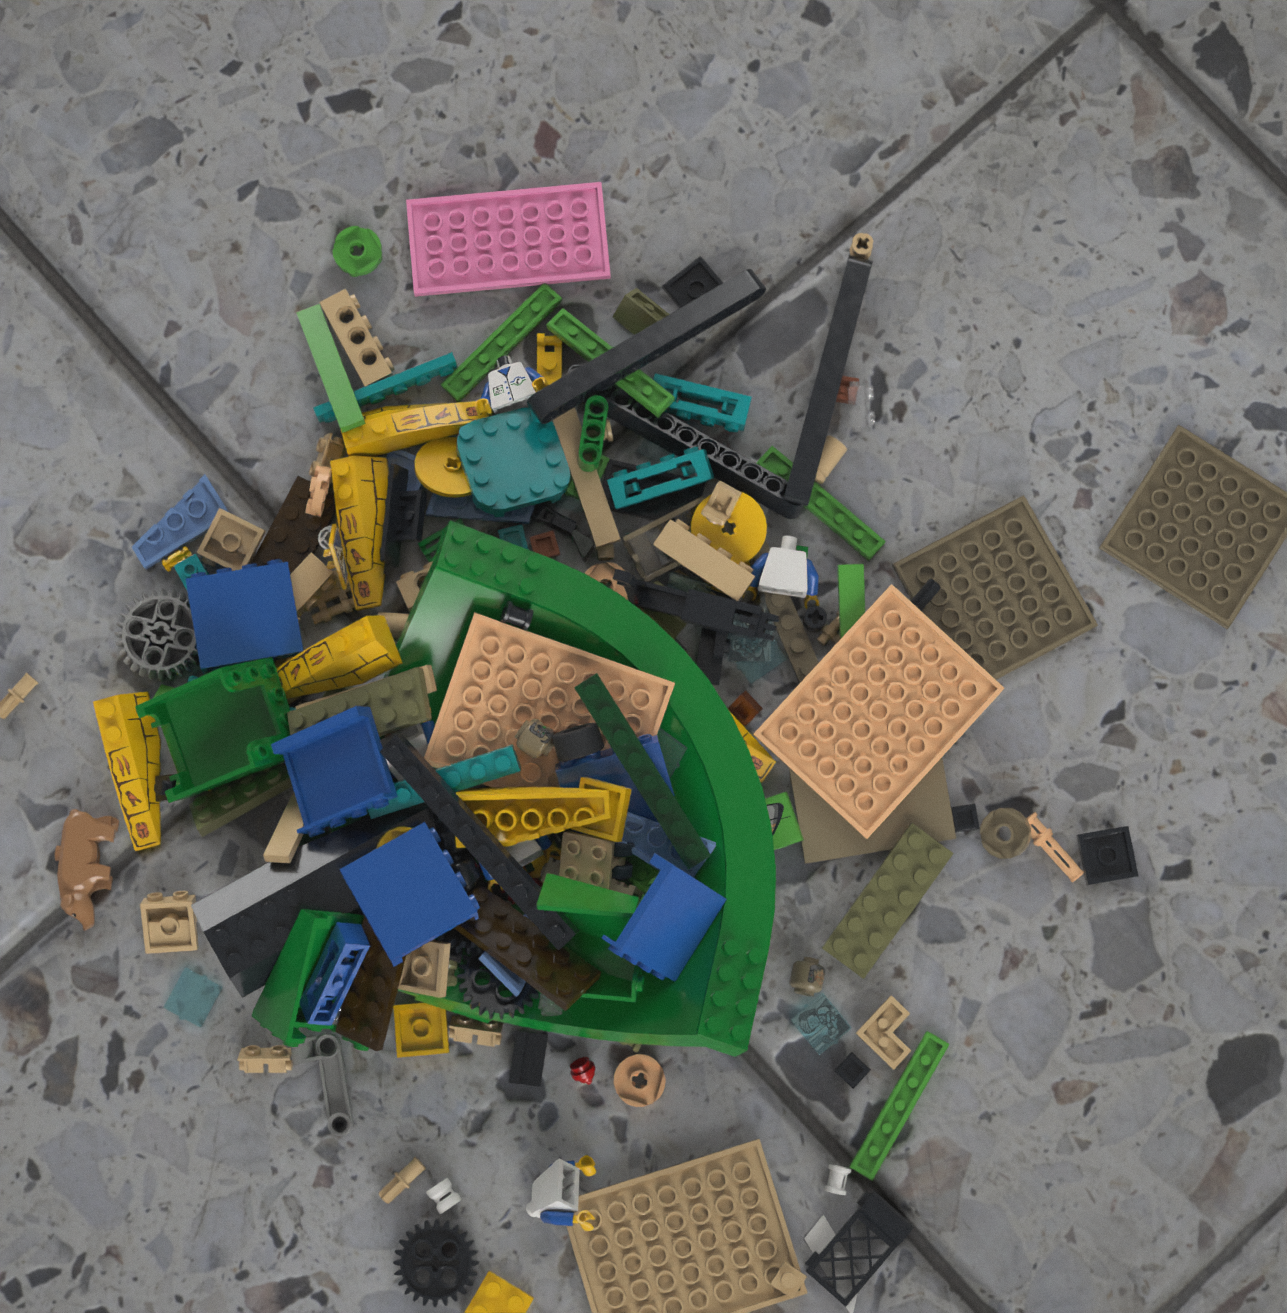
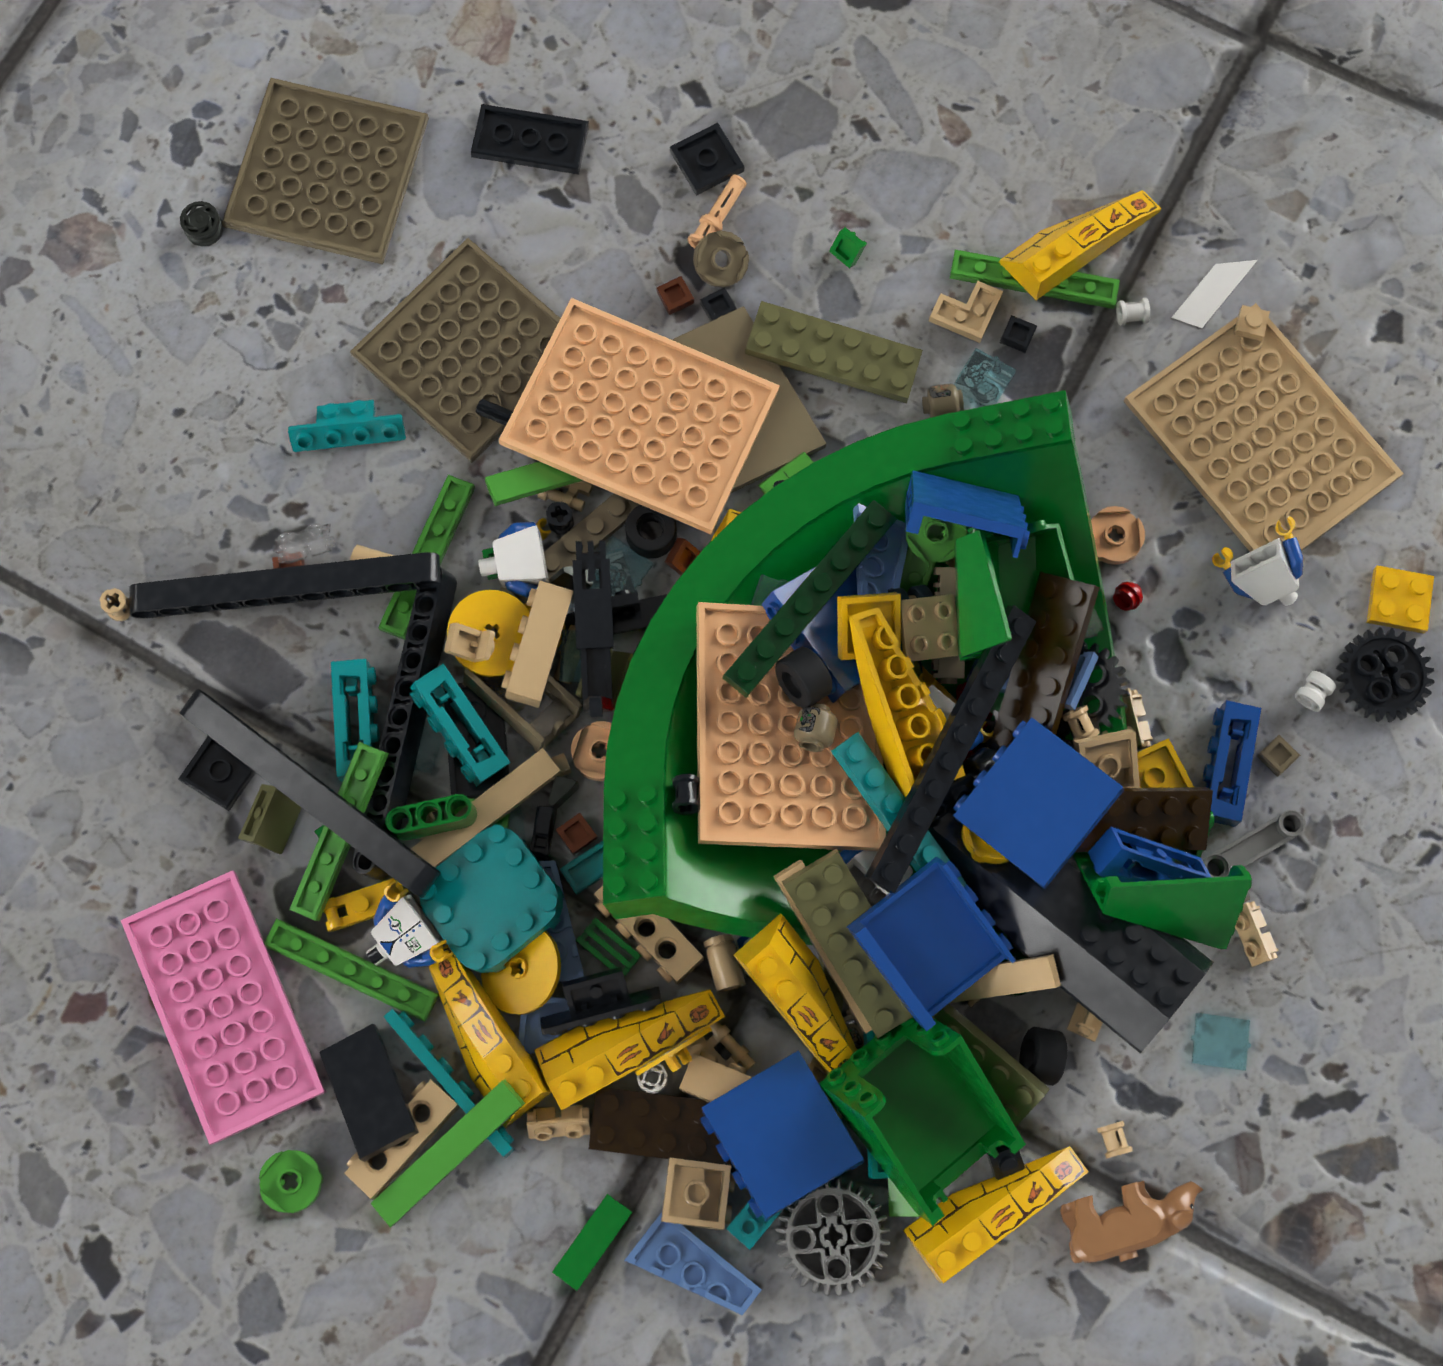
camera: 110 degrees left, 5 degrees down
tan plate [140,891,199,954] -> none
yellow piece [161,546,192,572] -> none
light nougat plate [305,465,332,517] -> none
tan axle [379,1157,426,1204] -> none
black panel [509,1030,548,1087] -> none
black piece [805,1190,914,1307] -> none
none -> pearl dark grey wheel [180,201,223,247]
none -> teal bracket [288,400,406,452]
none -> black tile [319,1024,419,1162]
none -> black tile [471,104,589,175]
none -> green tile [552,1194,633,1291]
none -> black tyre [625,505,677,559]
none -> copper plate [656,276,694,315]
none -> green tile [829,227,867,269]
none -> yellow wedge [999,190,1161,300]
none -> black tyre [1019,1026,1068,1086]
none -> tan bush [1062,705,1100,740]
none -> tan bush [1097,1121,1133,1159]
none -> blue brick [1202,700,1262,827]
none -> dark tan tile [1257,735,1301,777]

